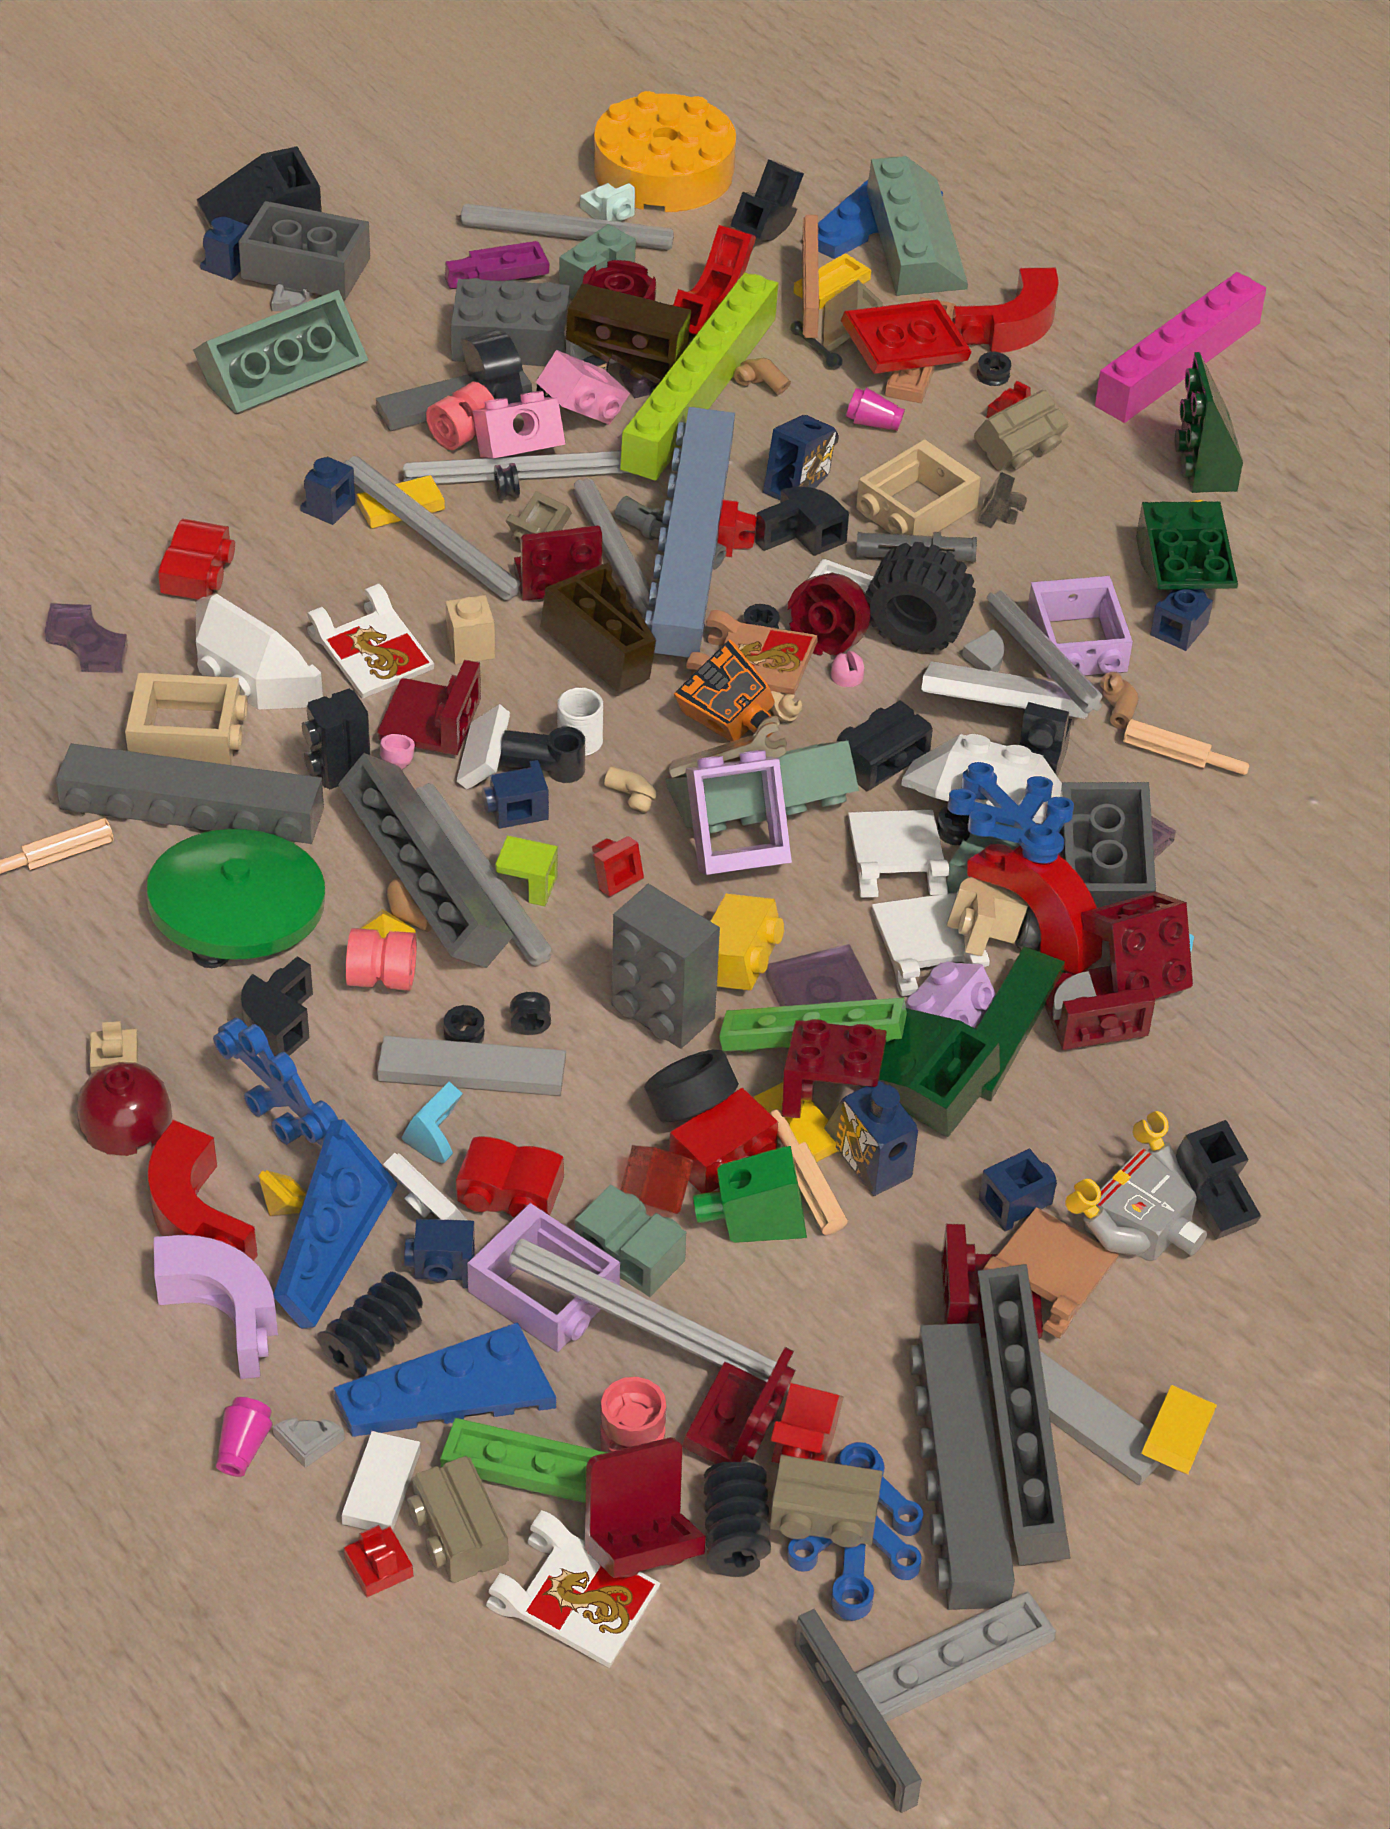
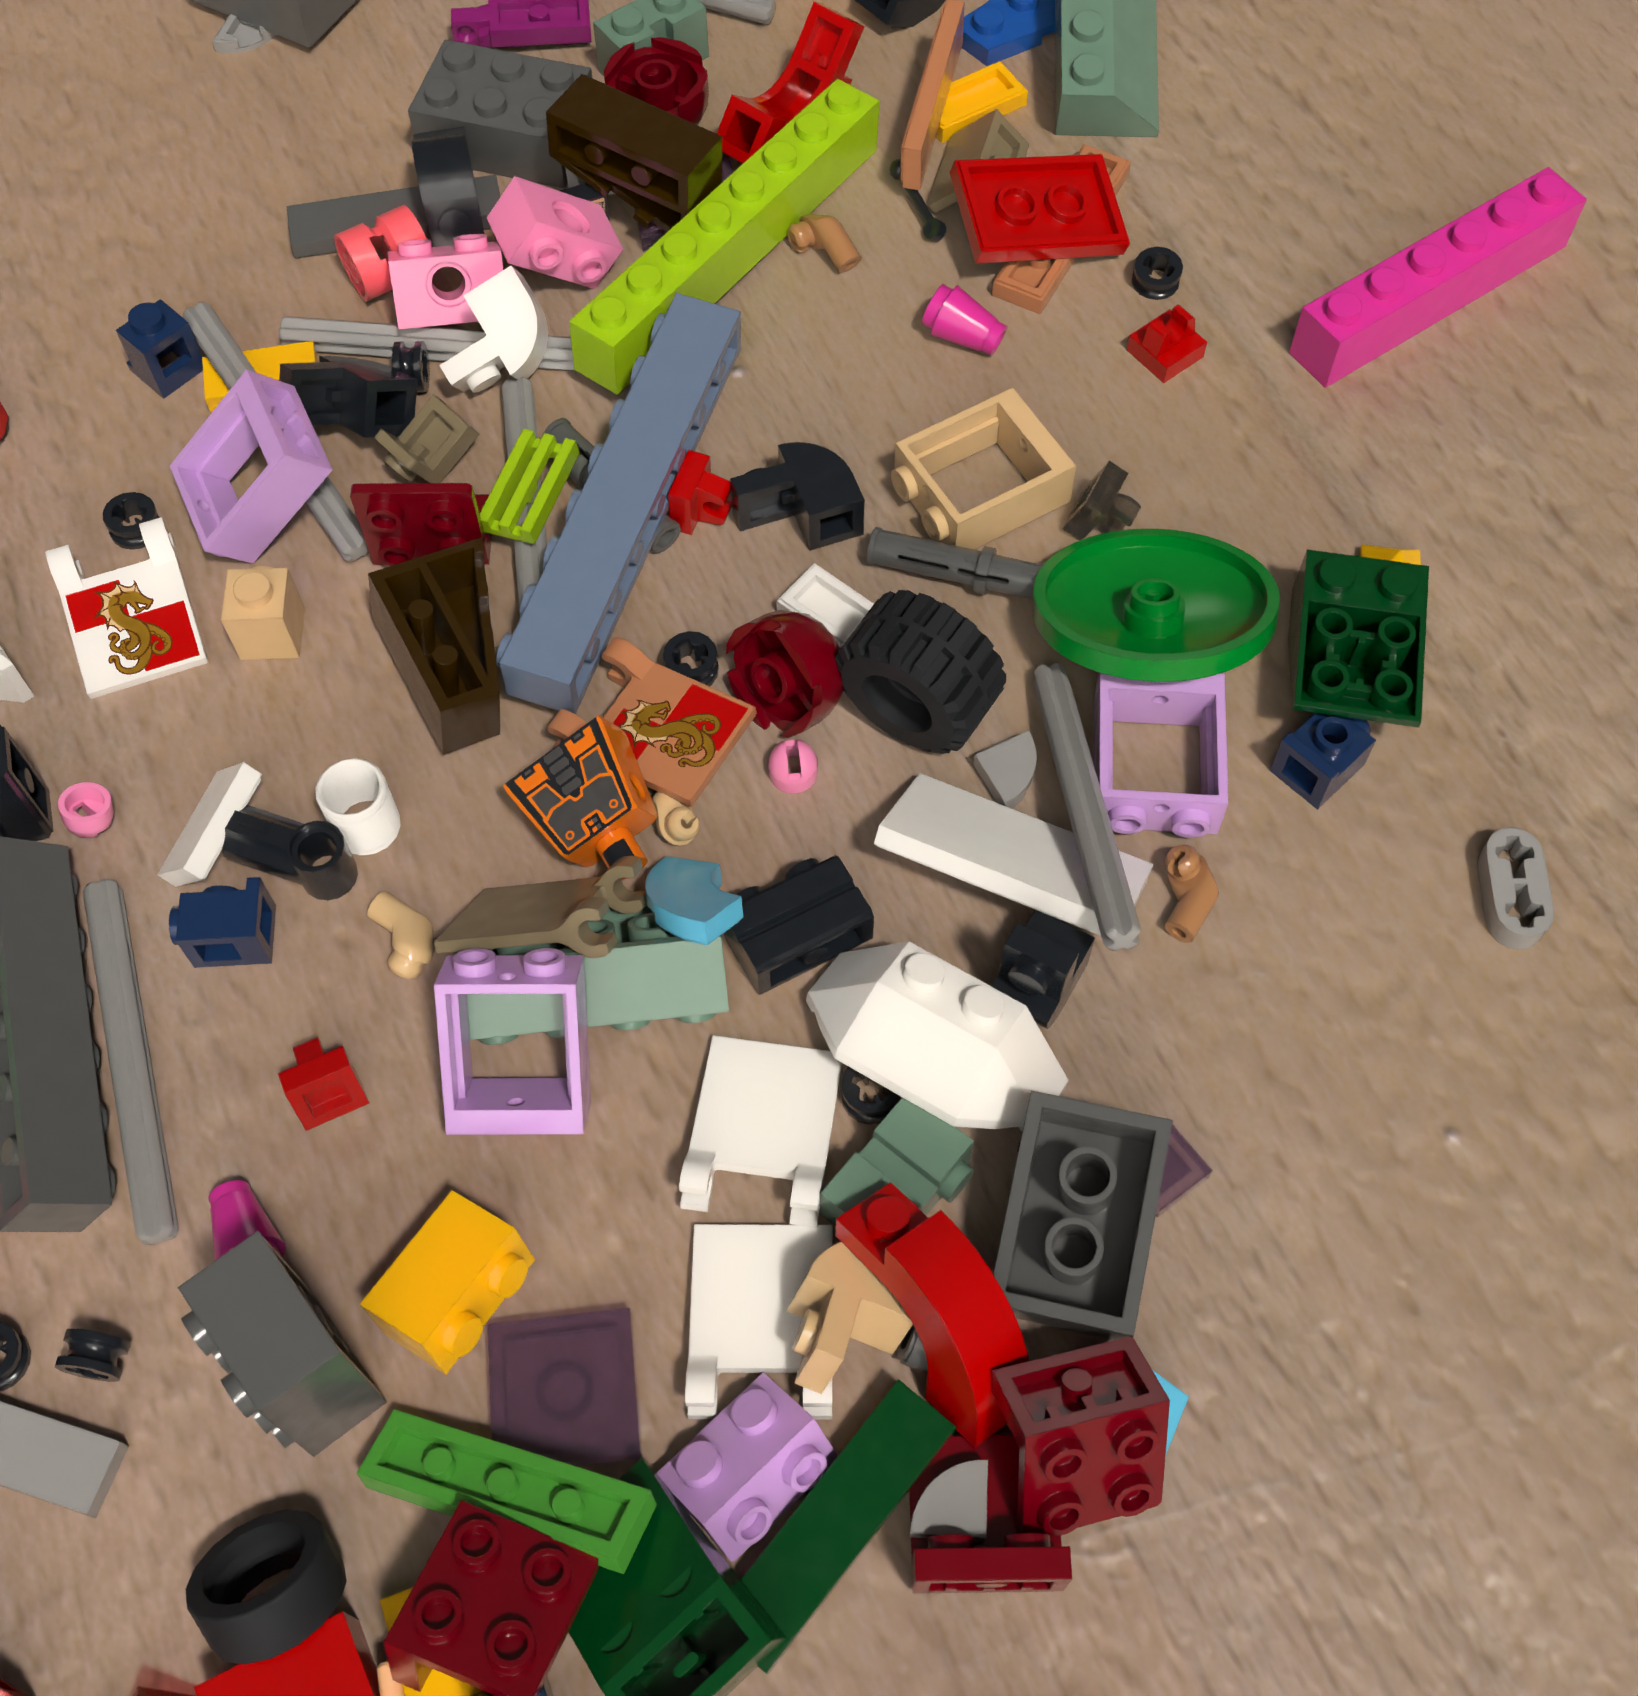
camera: 15 degrees right, 15 degrees up
sand green slope [193,290,368,414] -> none
dark red bracket [377,660,481,756] -> none
lime panel [496,835,558,907] -> none
dark blue torso [763,415,839,500] -> none
blue plant [948,762,1074,863] -> none
red arch [952,267,1059,353] -> none
dark tan brick [974,389,1068,471] -> none
light nougat axle [1123,719,1250,775] -> none
dark green slope [1174,352,1243,493] -> none
none -> black bush [103,492,160,550]
none -> lavender window [170,369,333,564]
none -> dark pink cone [208,1180,286,1261]
none -> black brick [279,356,418,438]
none -> white brick [439,266,548,393]
none -> lime tile [480,428,580,544]
none -> medium azure tile [645,856,744,945]
none -> green dish [1033,529,1280,682]
none -> light grey beam [1477,827,1554,950]

